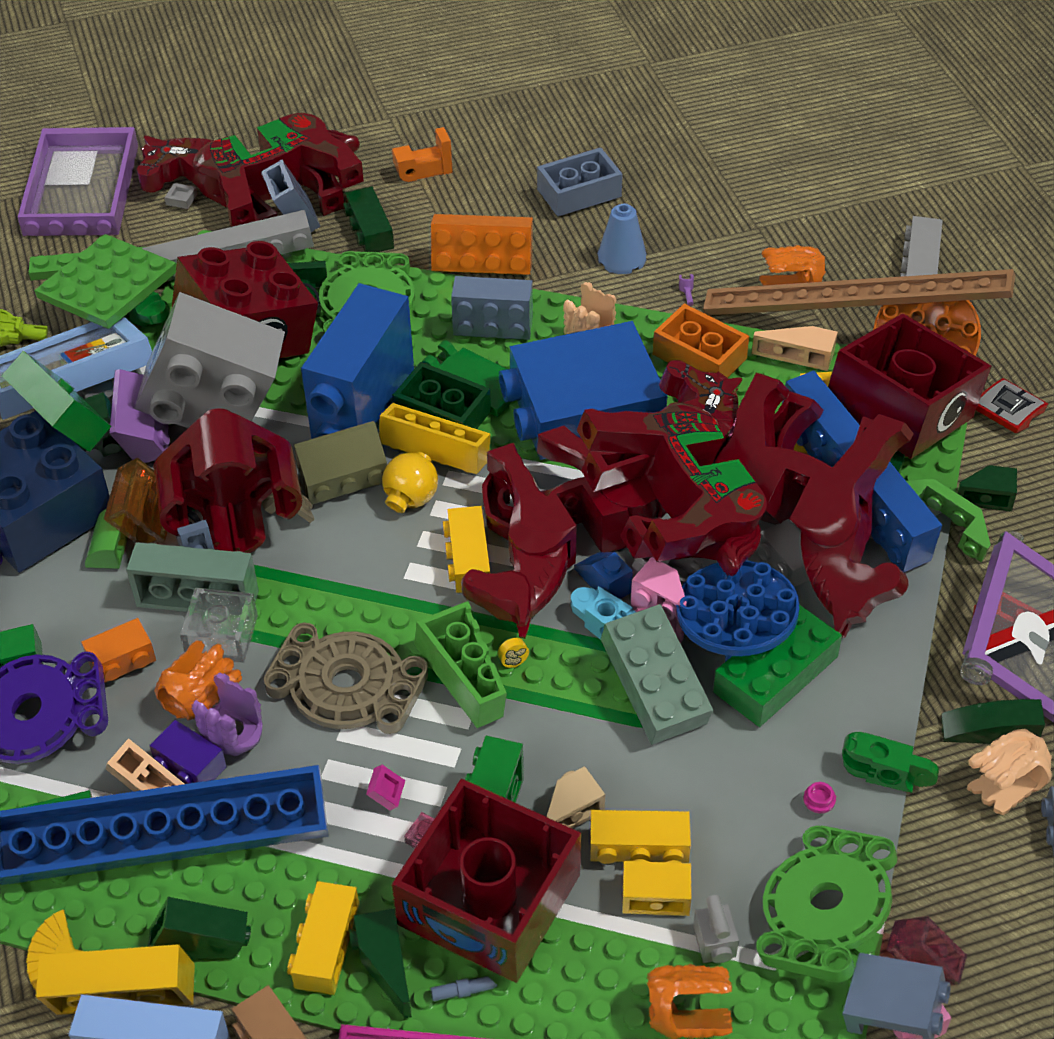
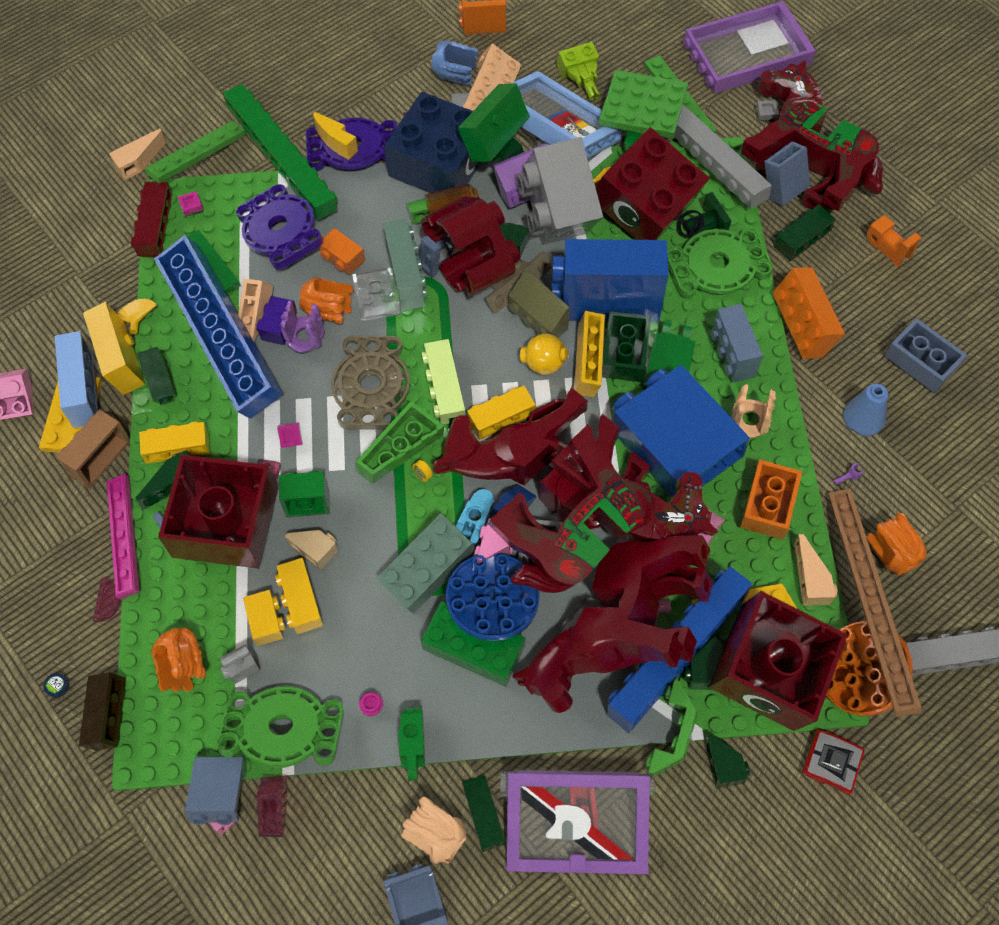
camera: 70 degrees right, 15 degrees up
none -> yellowish green brick [421,339,465,425]

